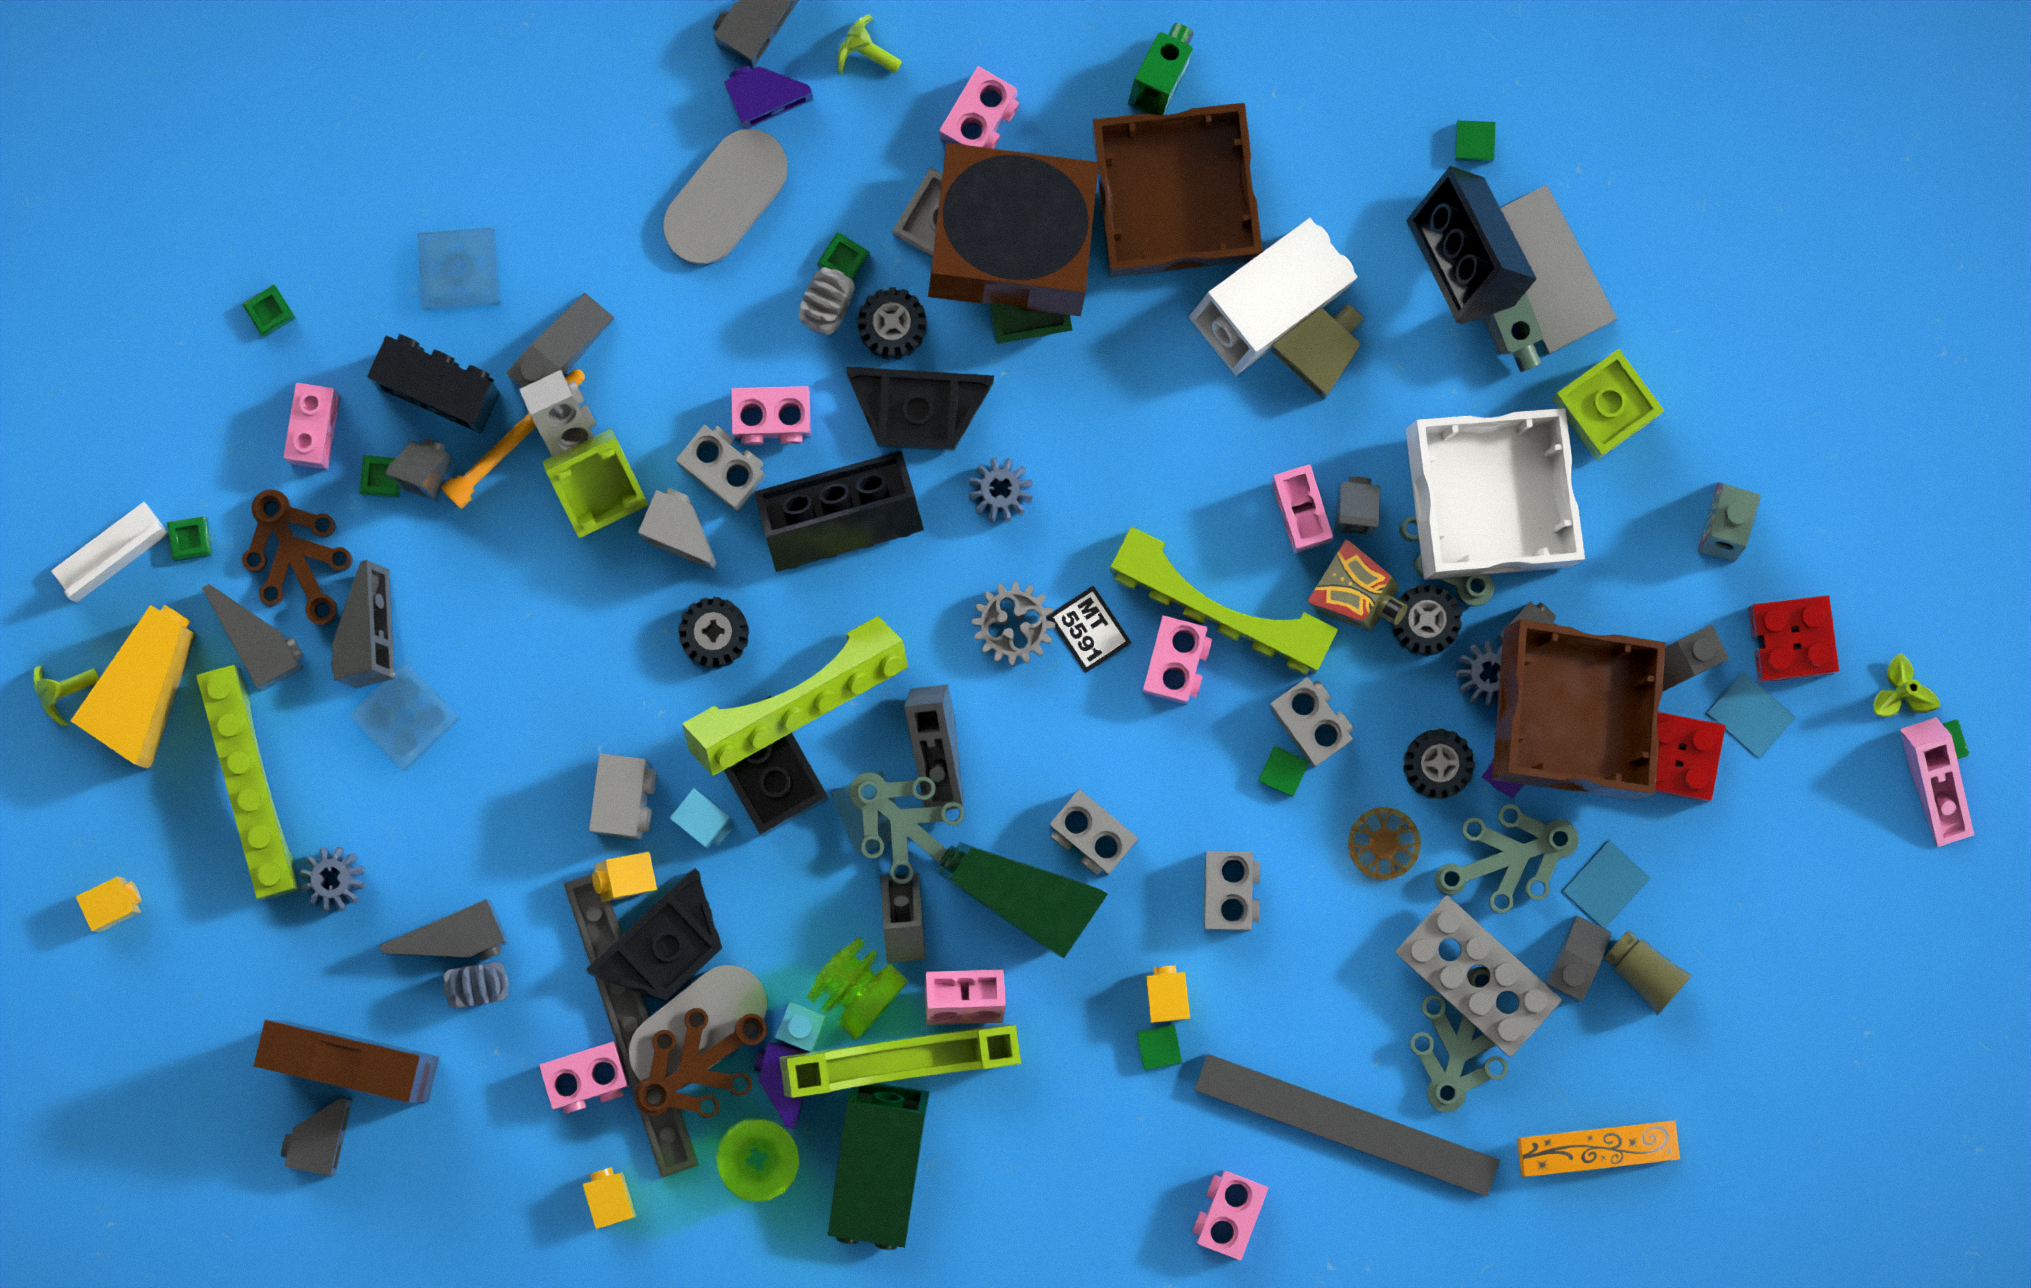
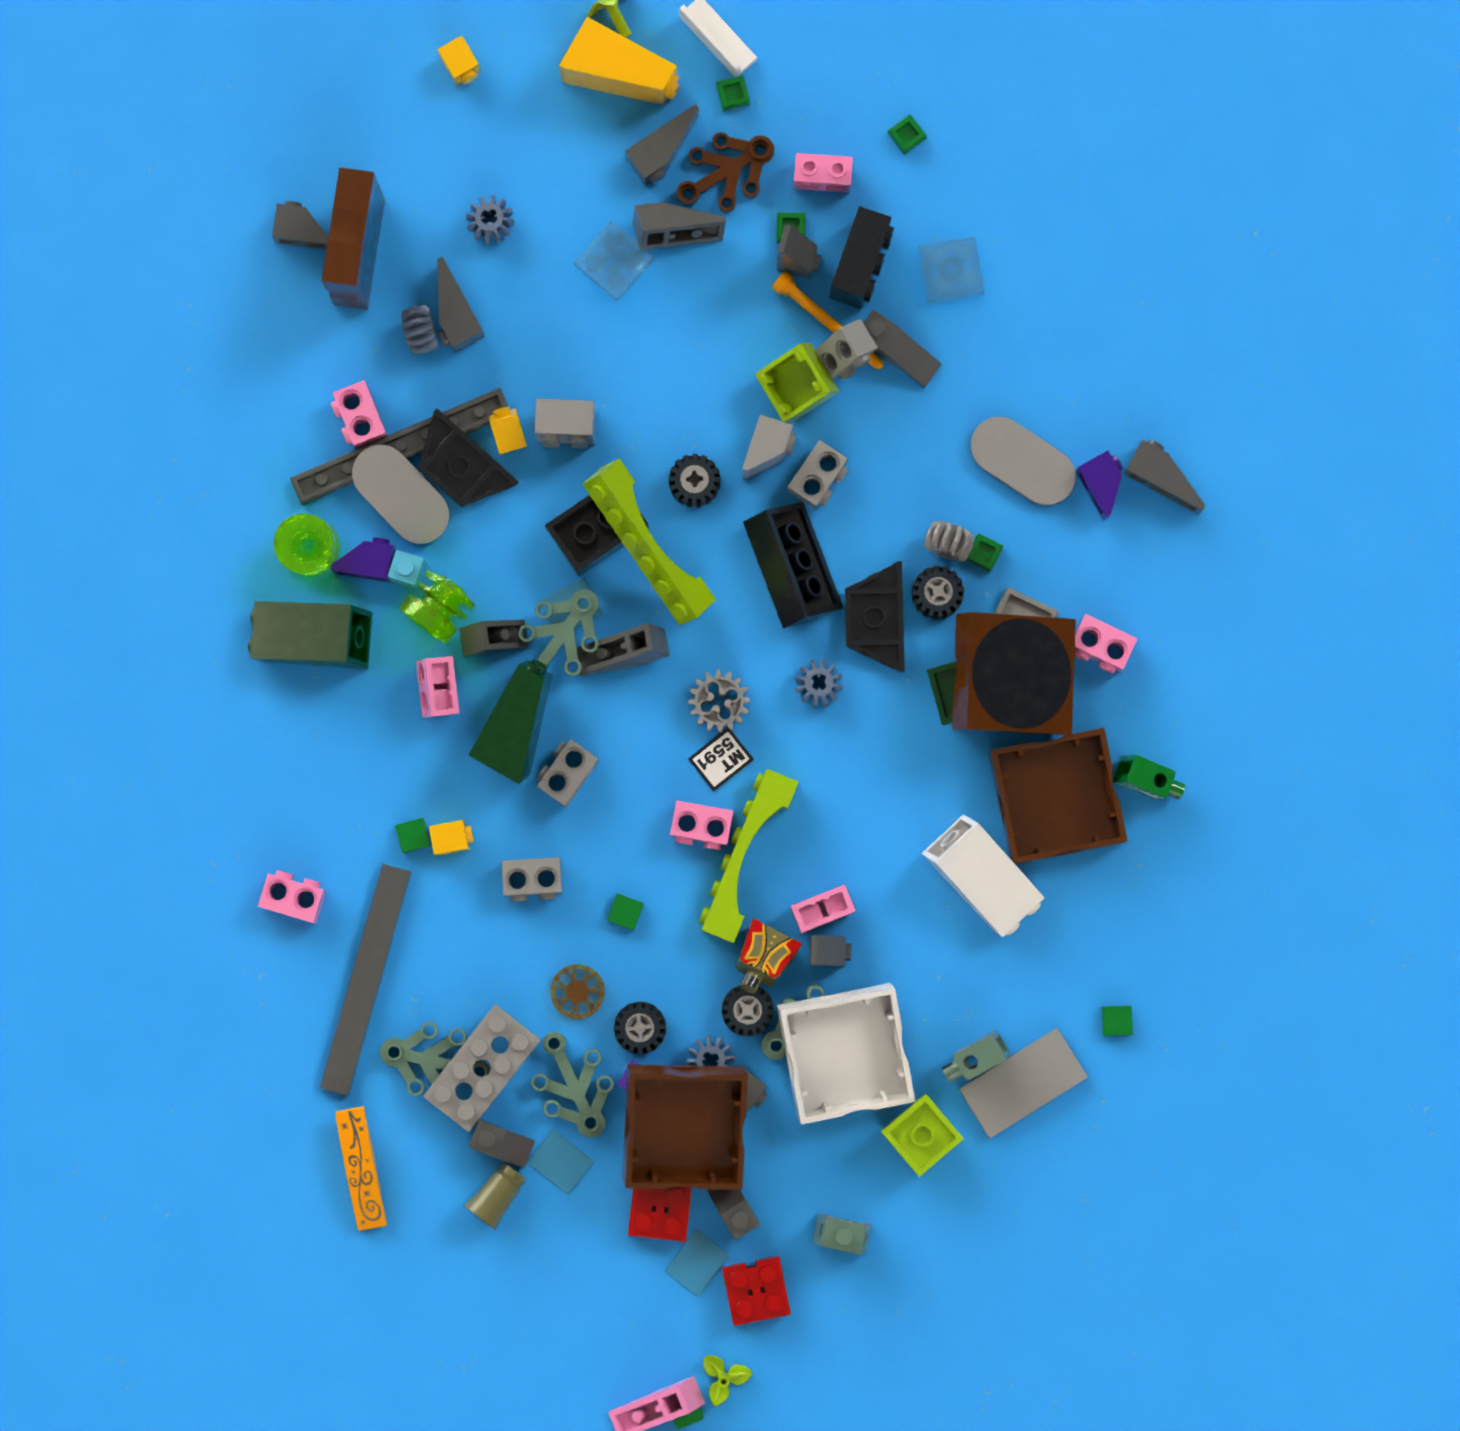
camera: 85 degrees right, 0 degrees up
lime arch [196,665,301,900] -> none
yellow brick [582,1167,636,1229] -> none
reddish brown plant [634,1008,767,1118] -> none
medium azure brick [670,788,732,849] -> none
bright pink brick [731,386,811,445] -> none
lime arch [779,1023,1021,1098] -> none
lime plant [837,14,902,75] -> none
light grey brick [1268,677,1354,769] -> none
olive torso [1271,304,1364,400] -> none
black slope [1406,166,1537,325] -> none

